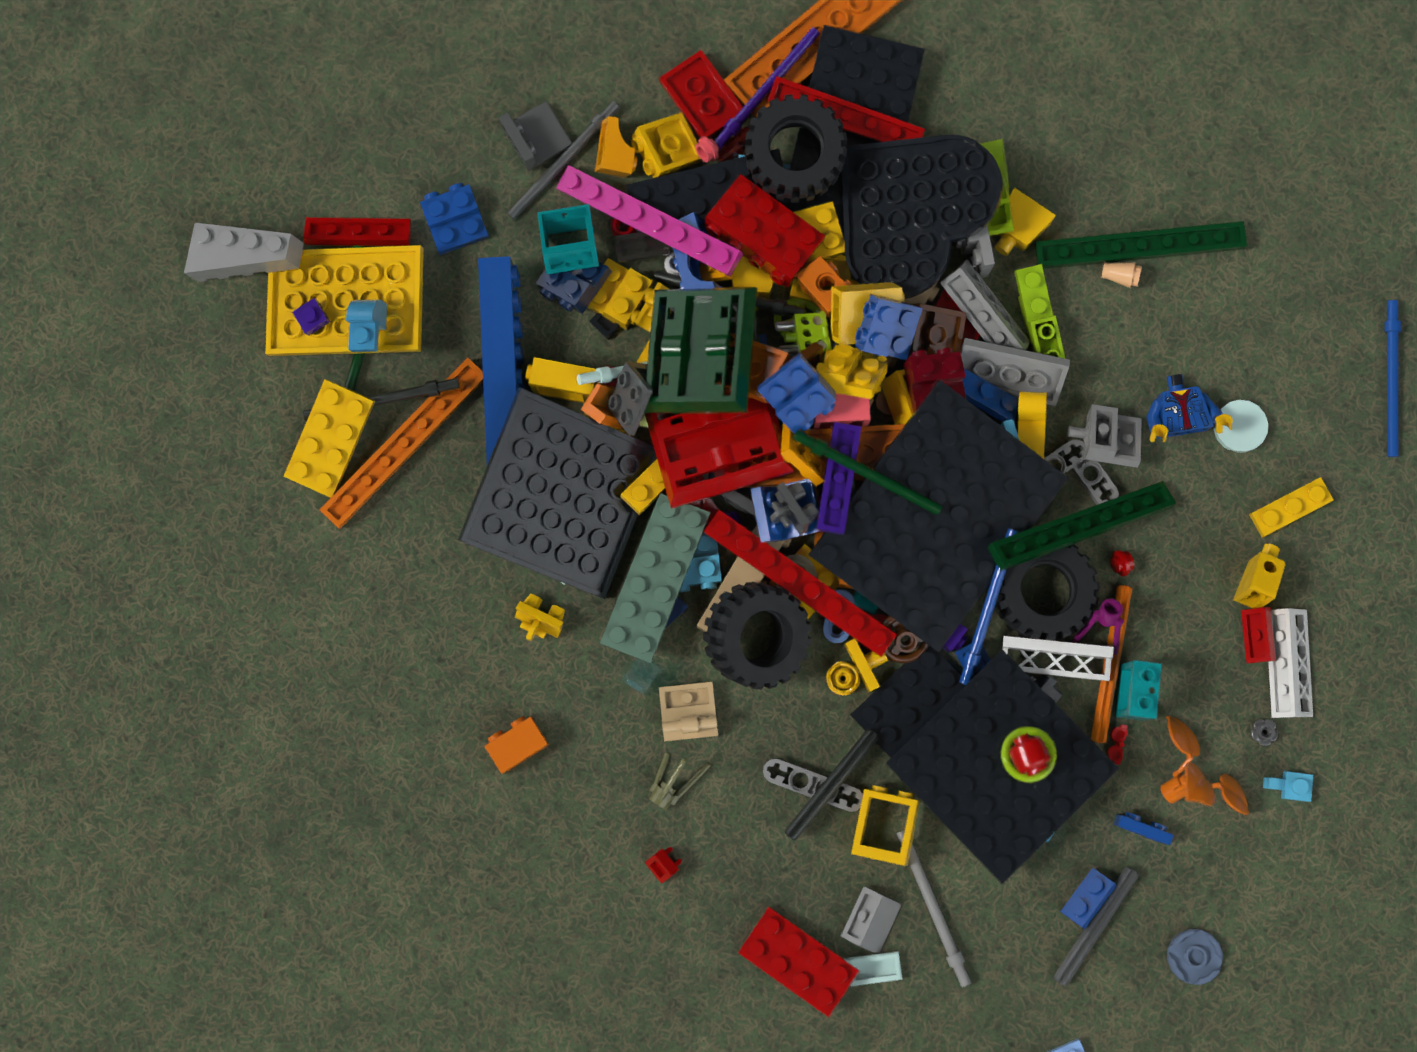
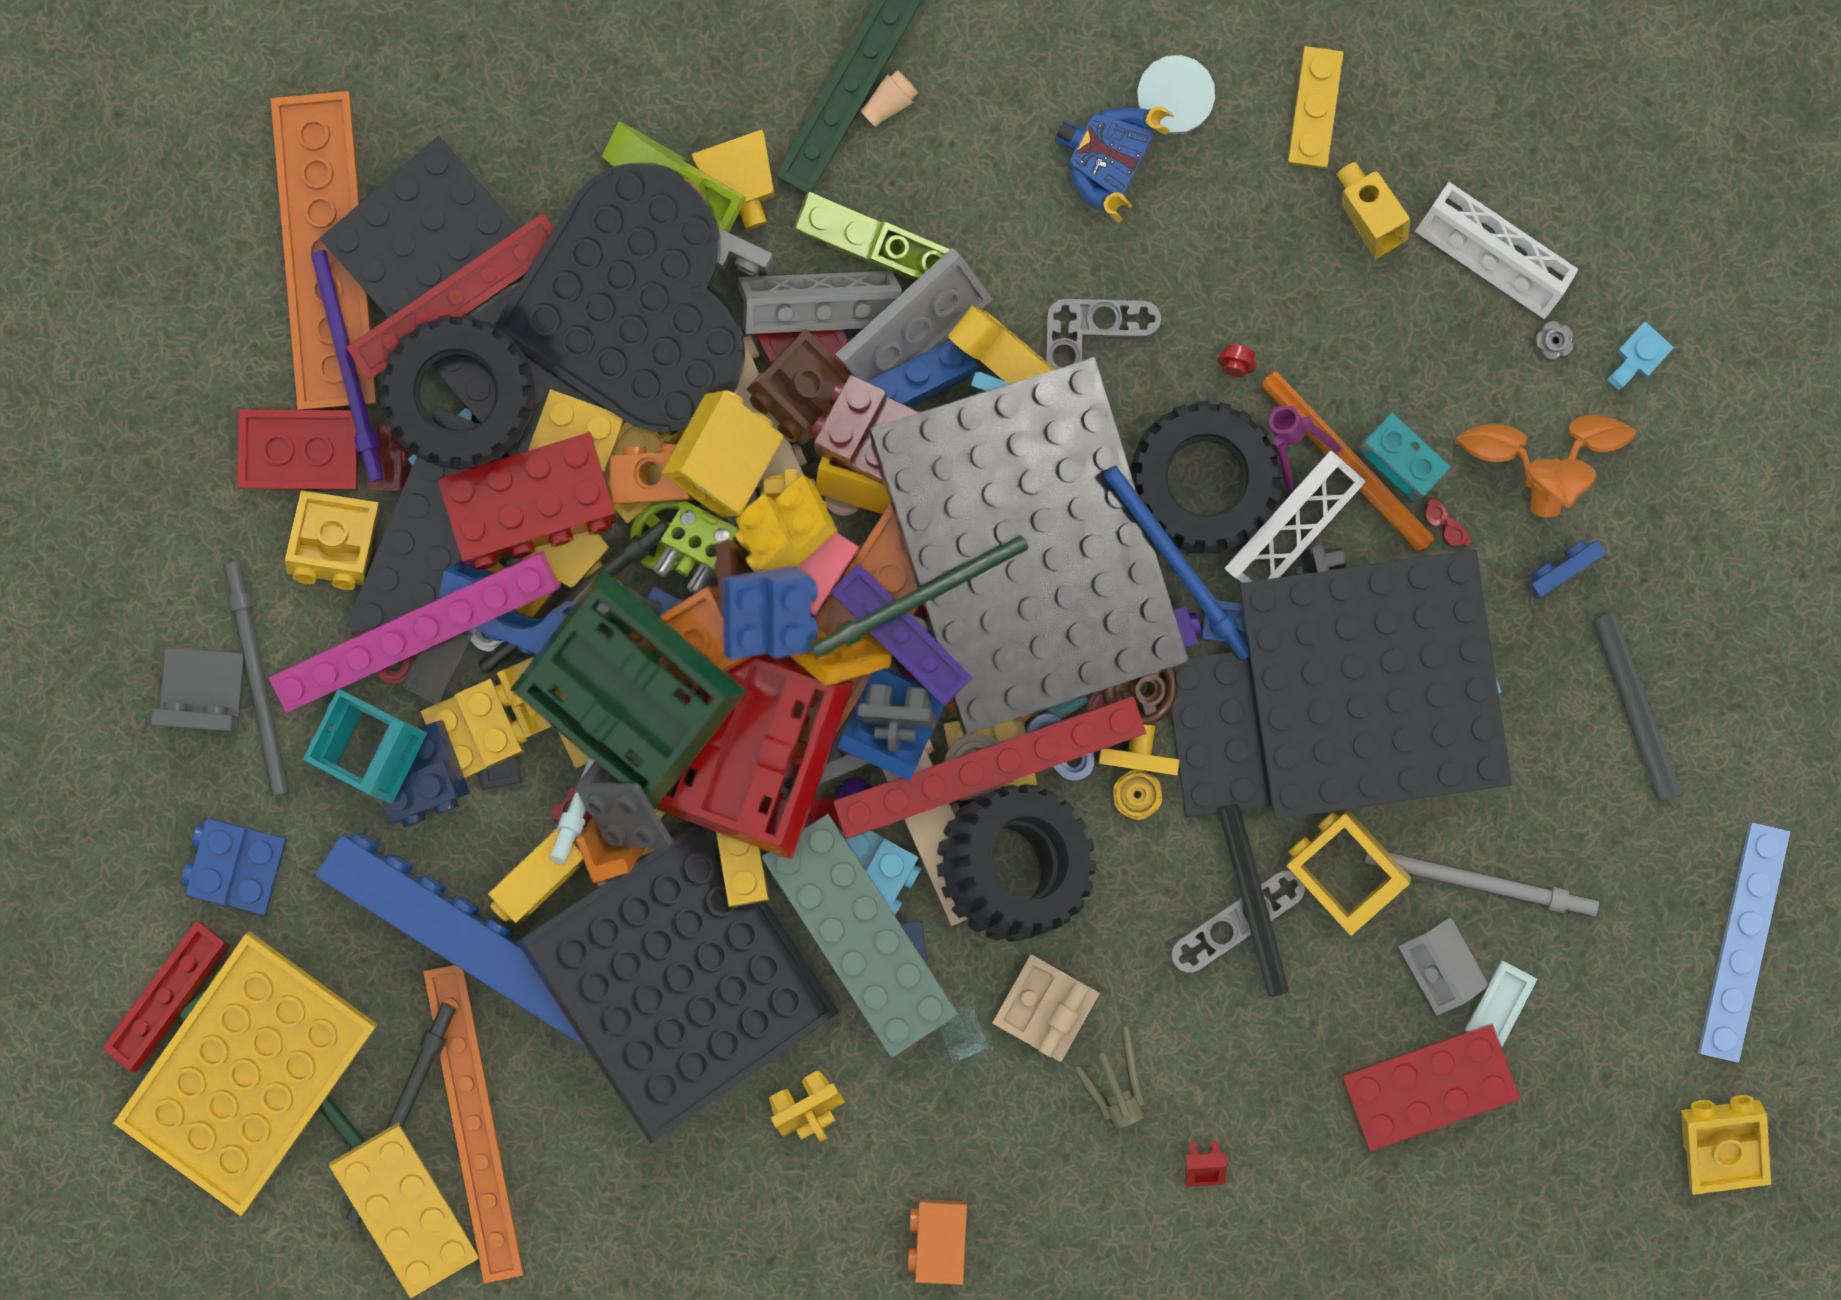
camera: 55 degrees left, 5 degrees up
light grey wedge [184,223,304,282] -> none
dark purple plate [293,298,330,336] -> none
dark azure brick [346,299,387,352] -> none
light orange arch [595,116,637,178] -> none
coral plate [695,137,719,163] -> none
blue plate [855,294,923,360] -> none
dark green plate [988,481,1176,571] -> none
lime piece [1001,726,1057,782] -> none
red head [1009,733,1051,777] -> none
blue plate [1060,868,1117,930] -> none
light grey plate [1068,404,1142,468] -> none
sand blue tile [1167,929,1223,985] -> none
red plate [1241,607,1276,663] -> none

